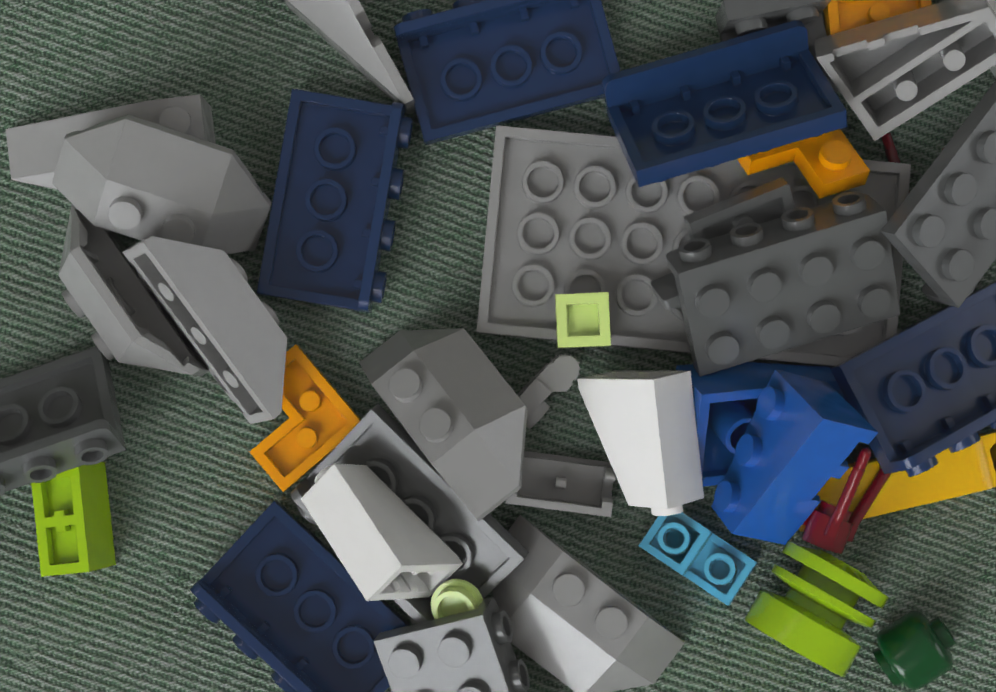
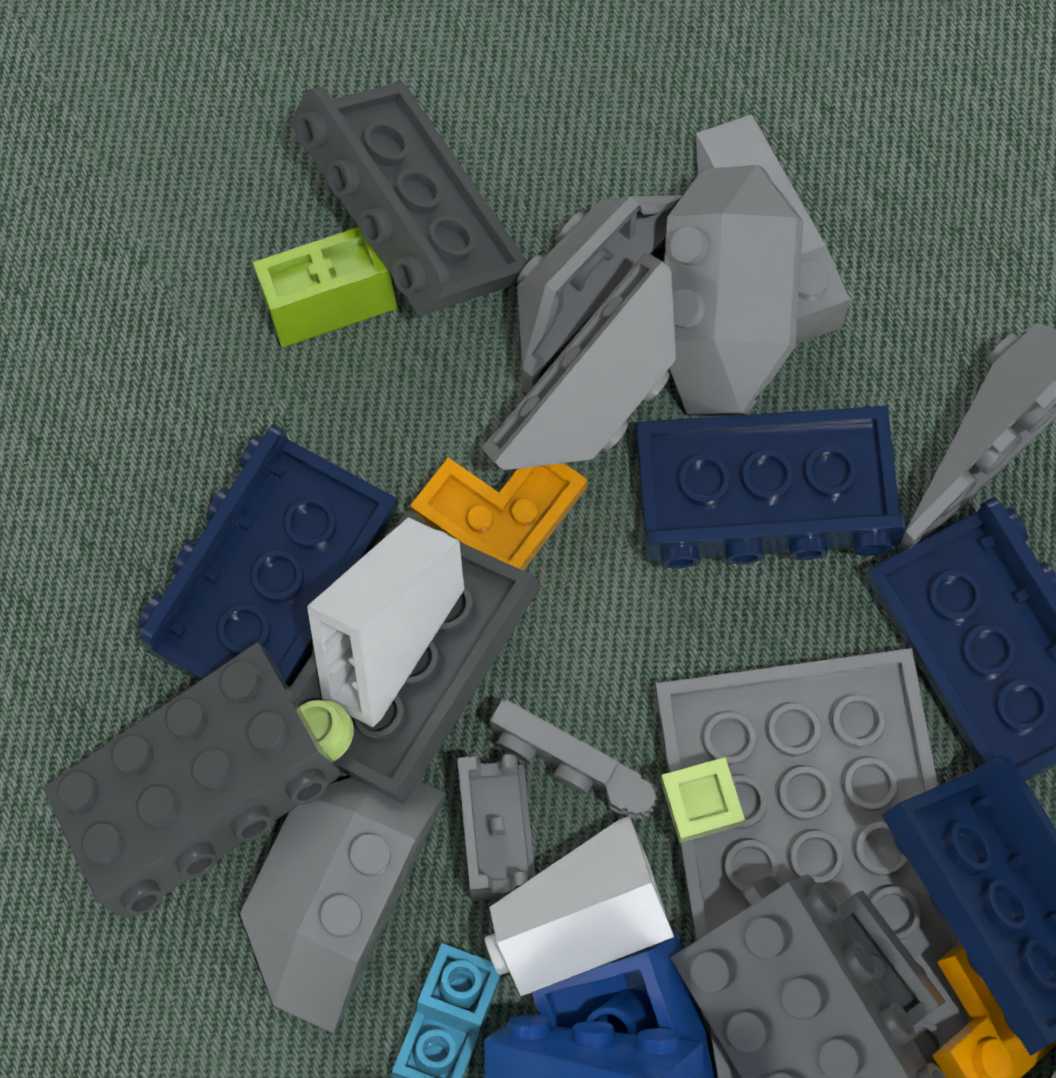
camera: 75 degrees right, 15 degrees down
light grey wedge [359,328,528,521] -> none

